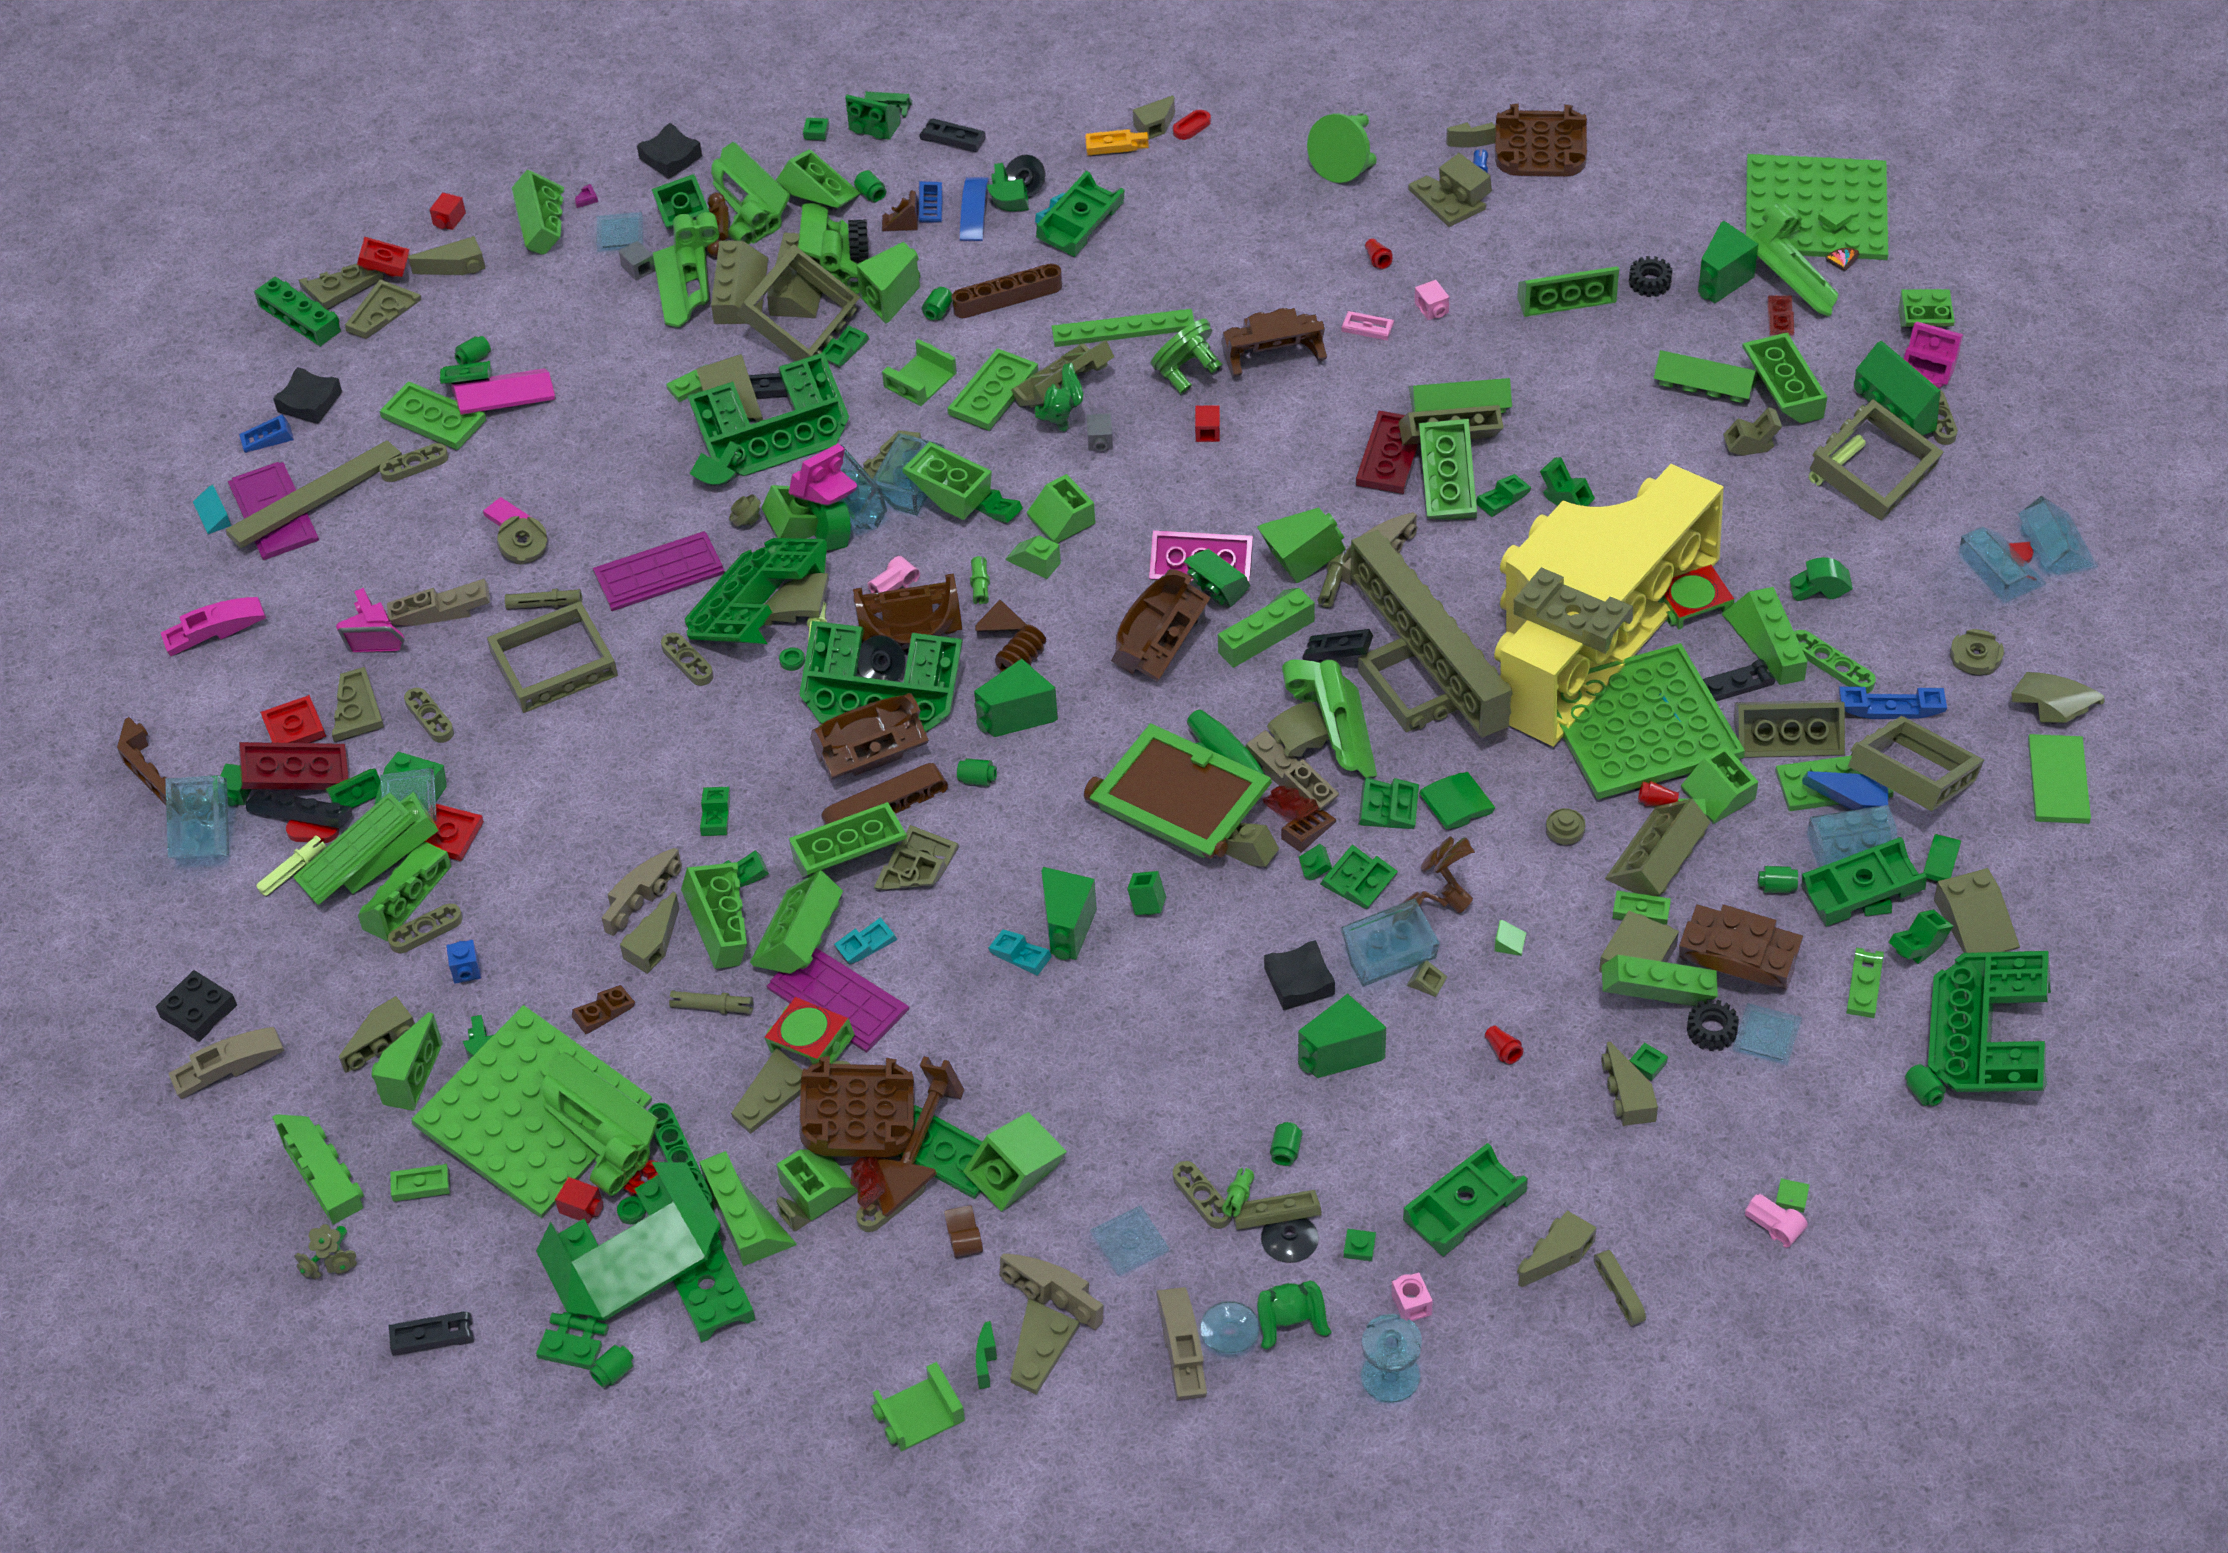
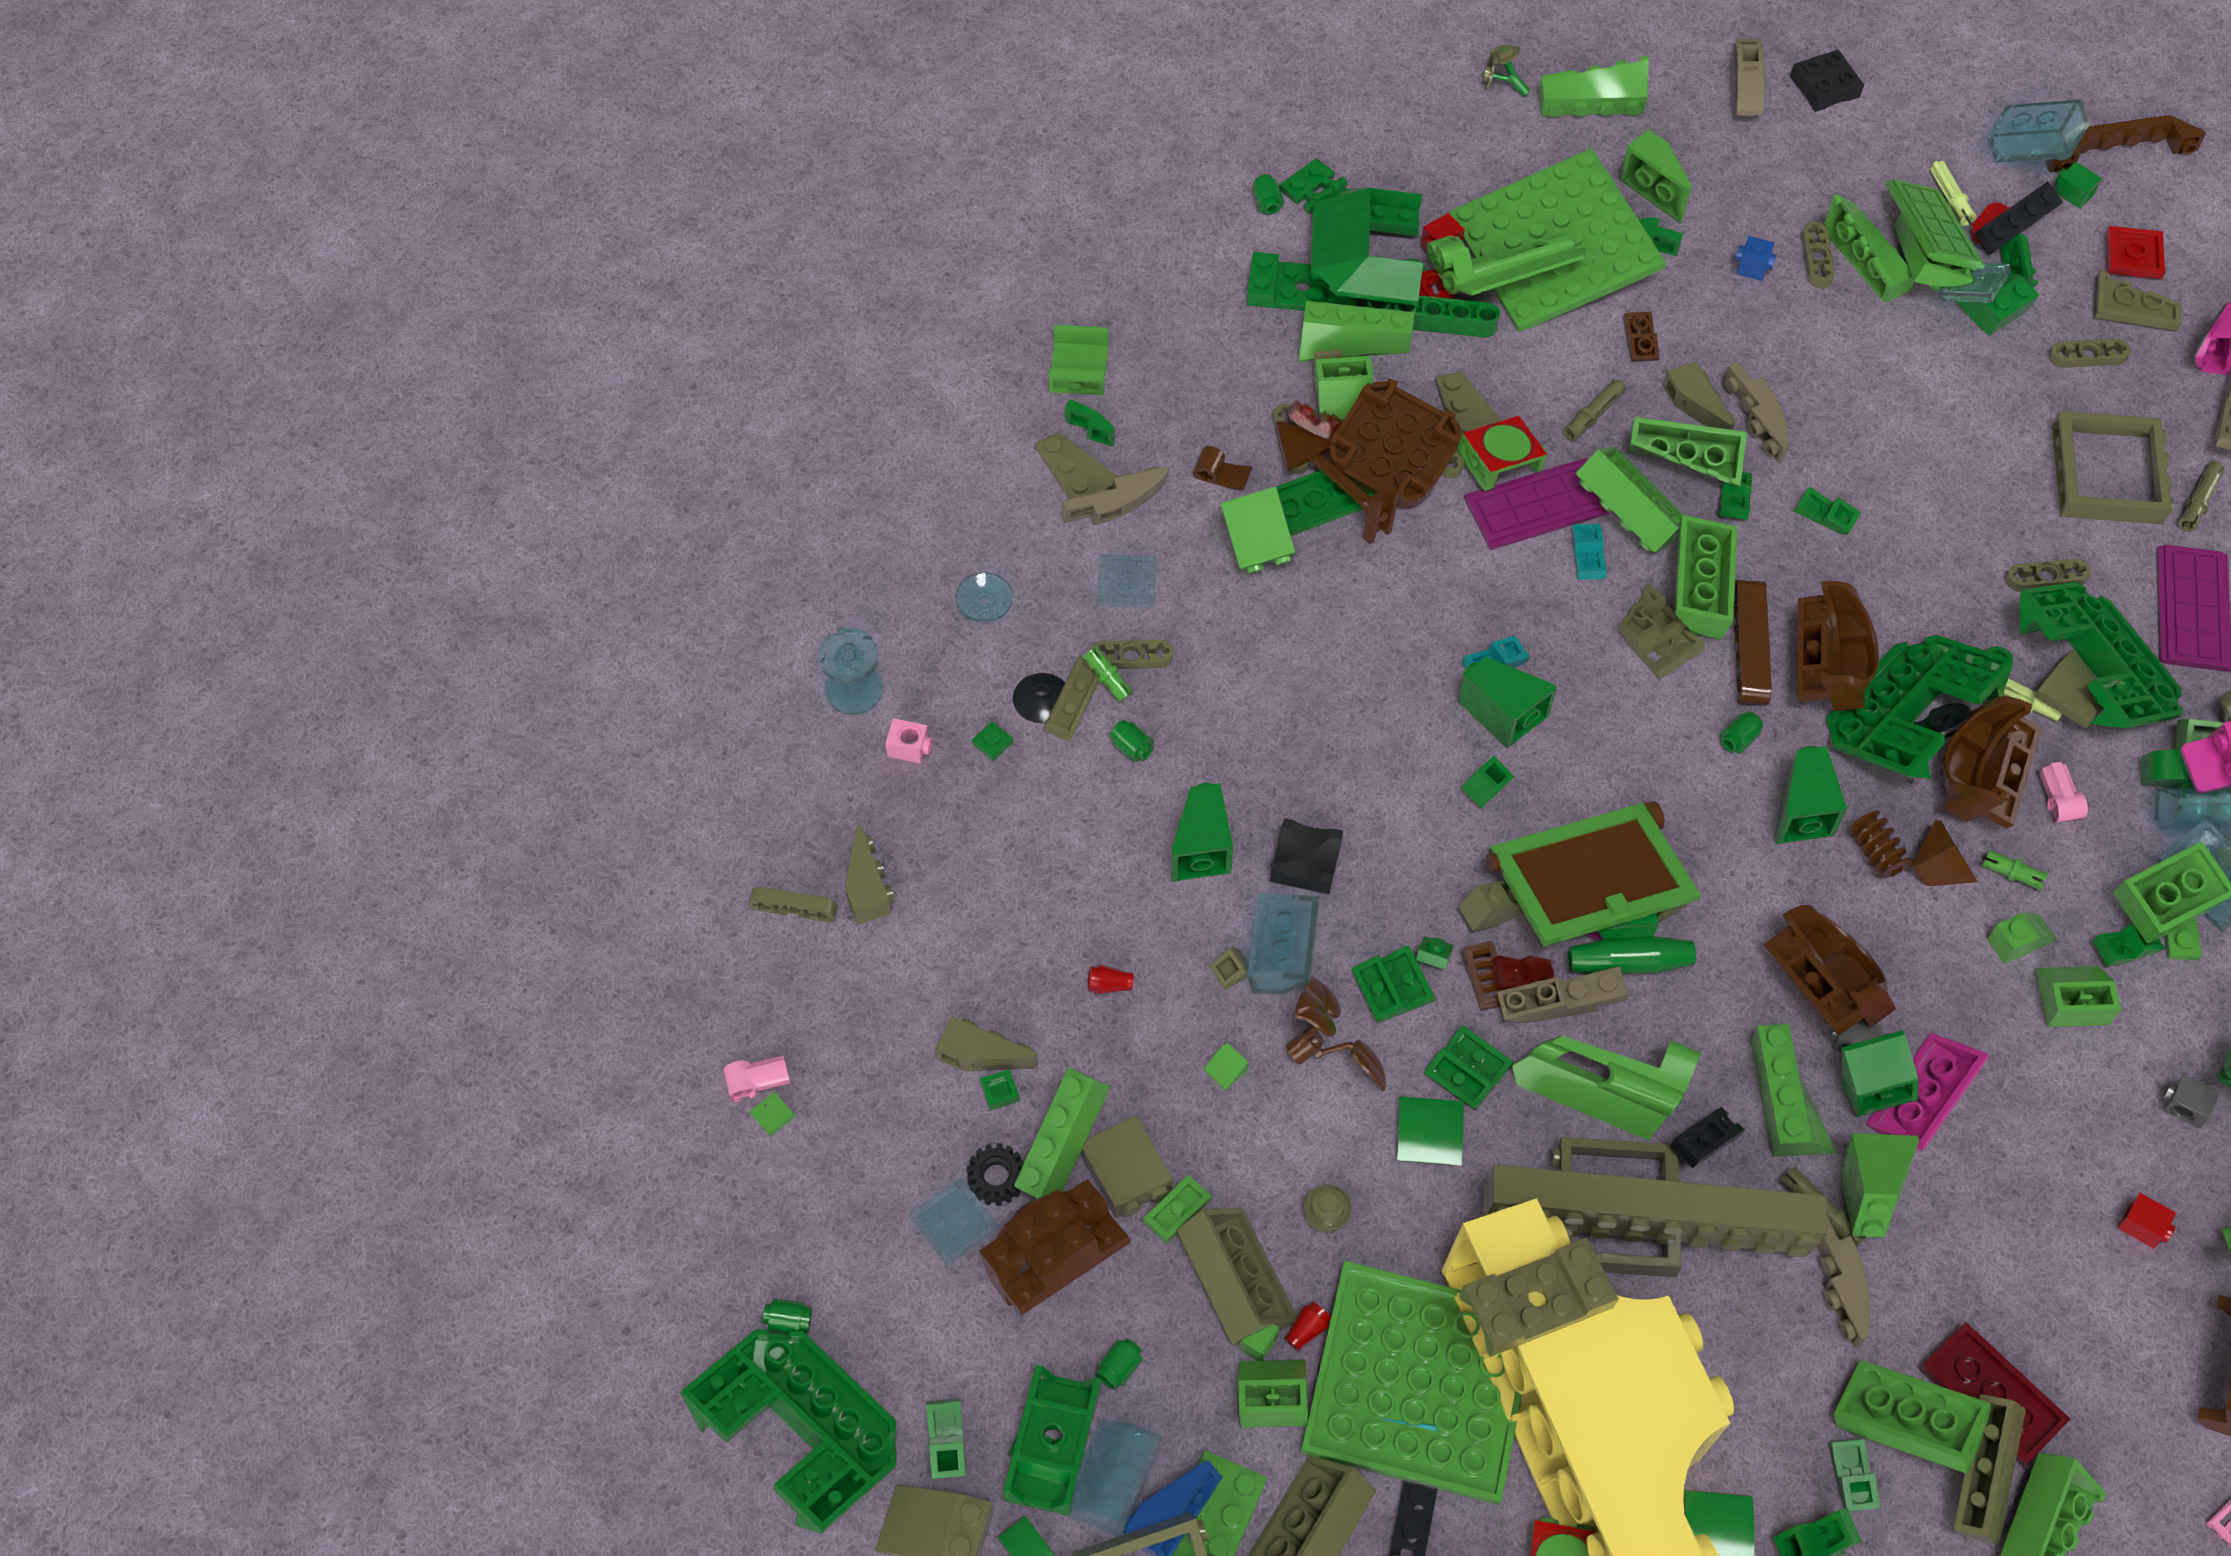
camera: 120 degrees right, 10 degrees up
dark red plate [238,742,348,790] -> none
olive slope [338,996,415,1074] -> none
black plate [389,1311,474,1356] -> none
bright green plate [390,1164,450,1202] -> none
red plate [425,803,484,861] -> none
dark tan slope [1156,1287,1207,1401] -> none
green hair [1257,1280,1332,1349] -> none
olive slope [1267,702,1340,756] -> none
green piece [1403,1143,1528,1256] -> none
bright green plate [1846,947,1884,1018] -> none

